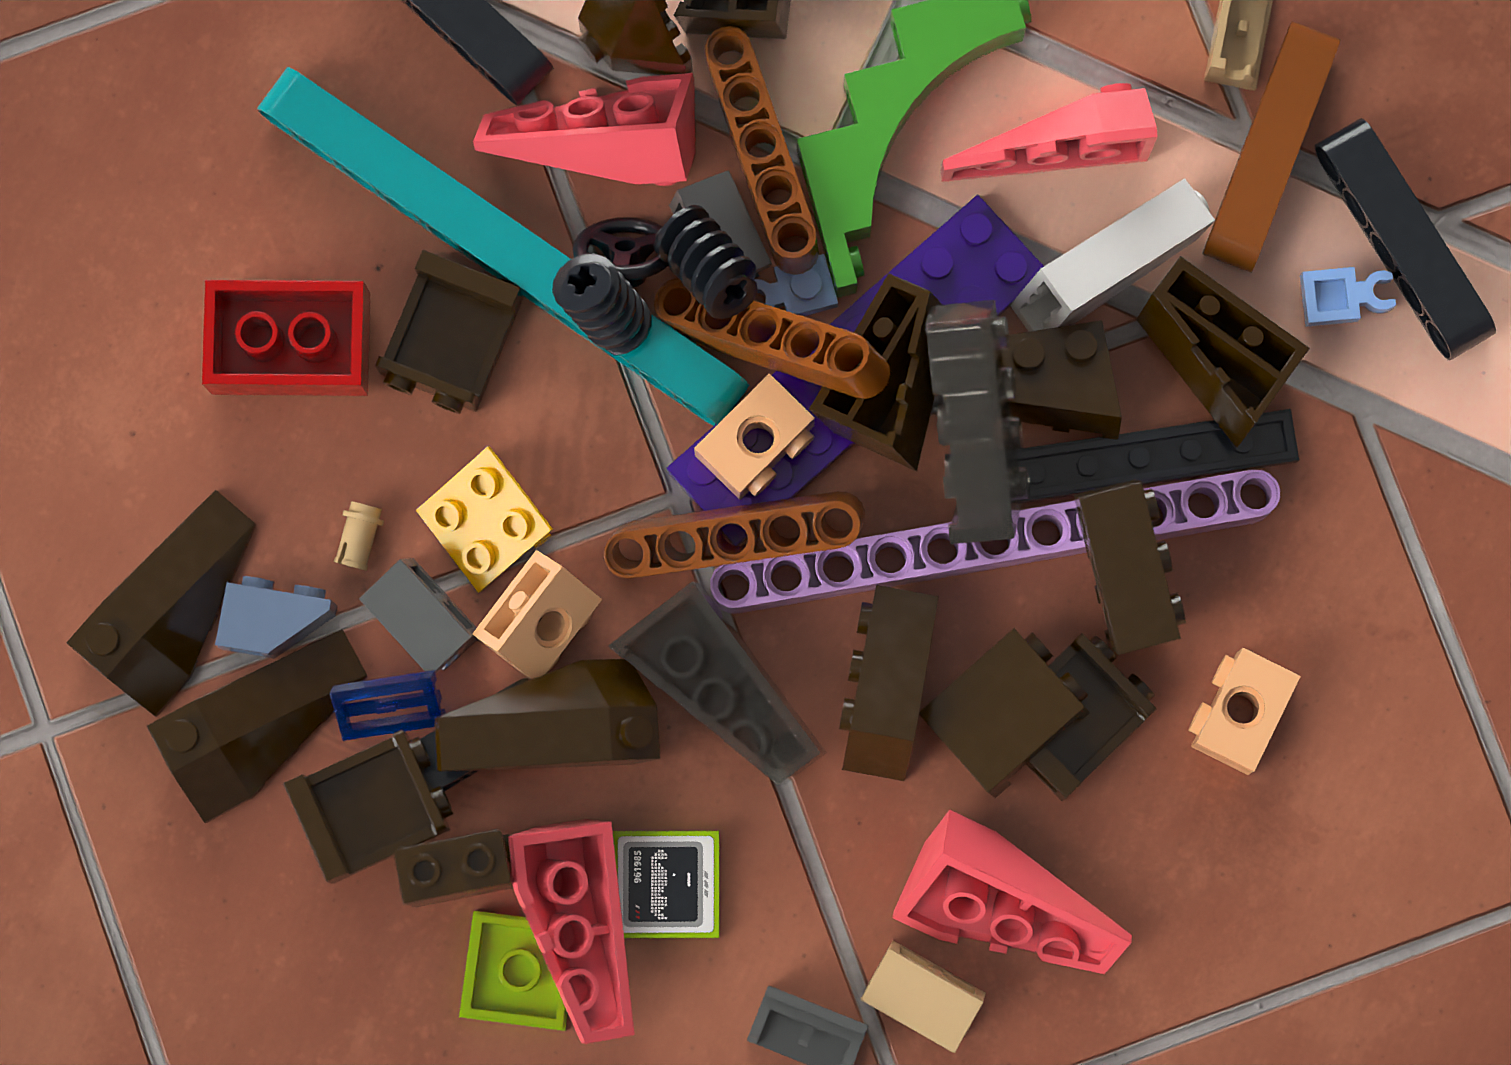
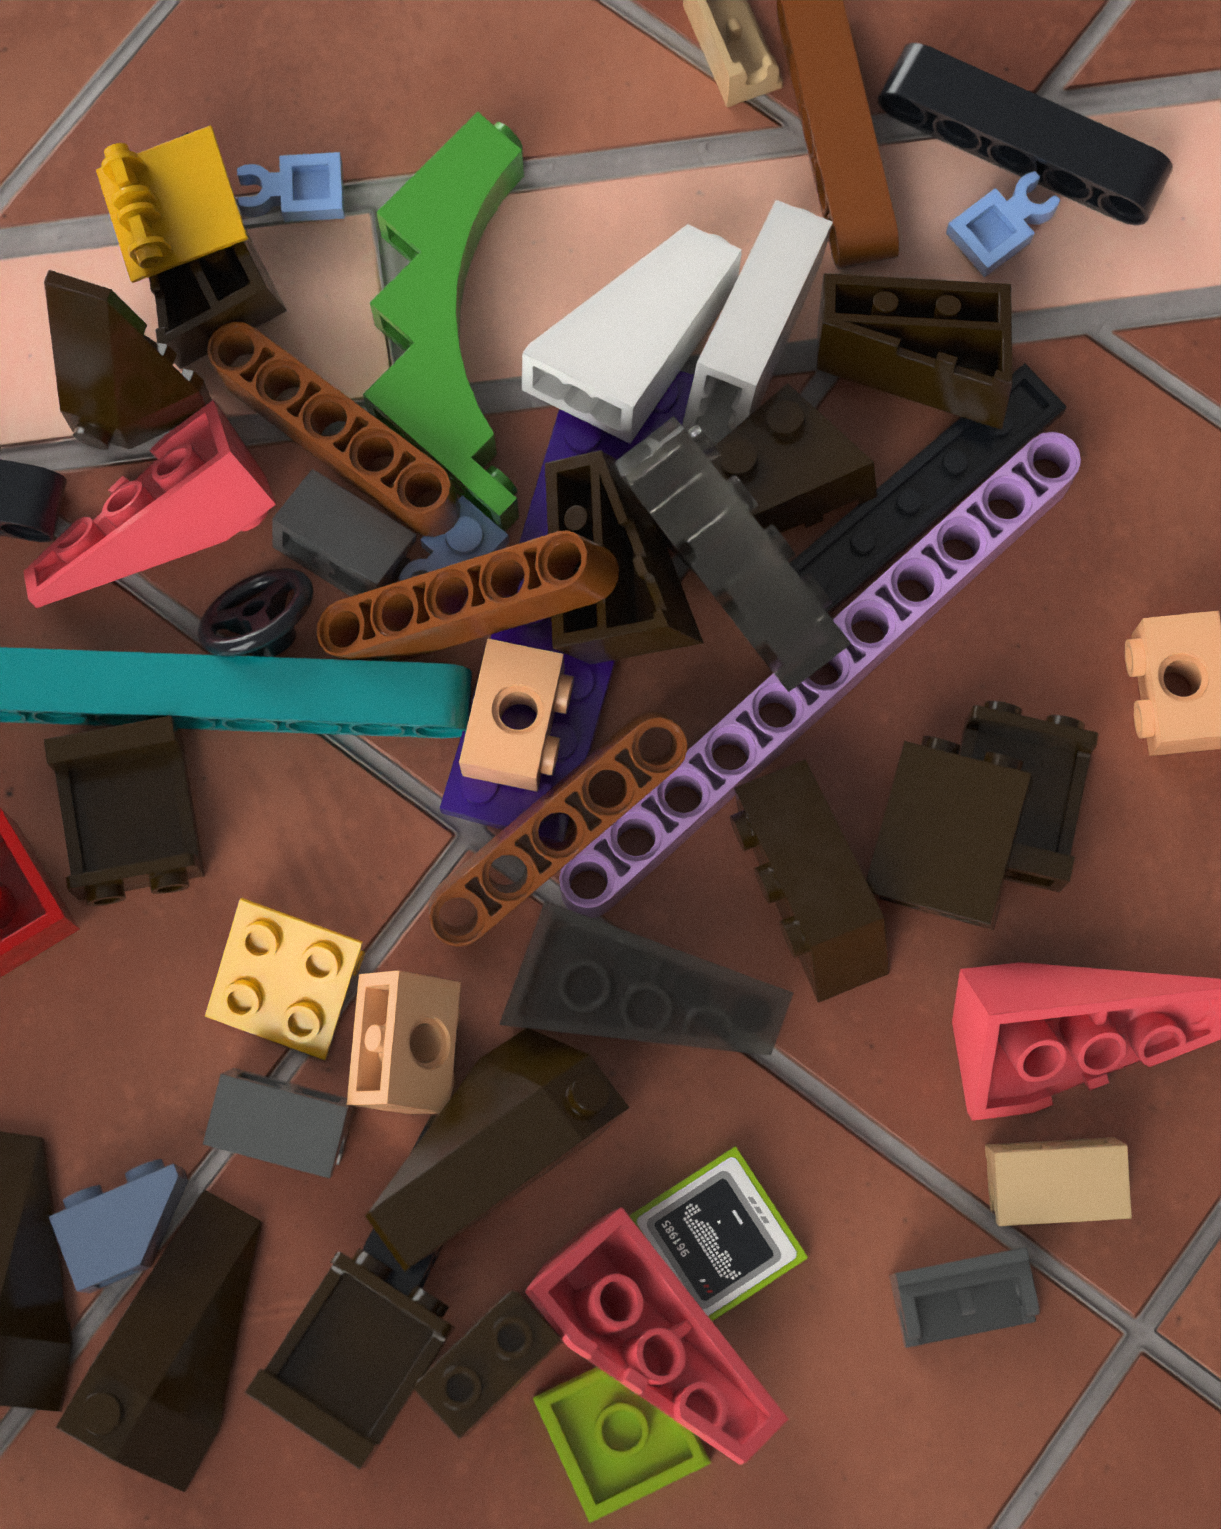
camera: 35 degrees left, 5 degrees down
clear blue tile [330,670,446,741] -> none
tan pin [334,501,384,571] -> none
black piece [552,254,652,355] -> none
black piece [653,205,758,319] -> none
coral wedge [941,83,1158,182] -> none
dark brown wedge [1074,479,1186,655] -> none
none -> white slope [522,224,742,443]

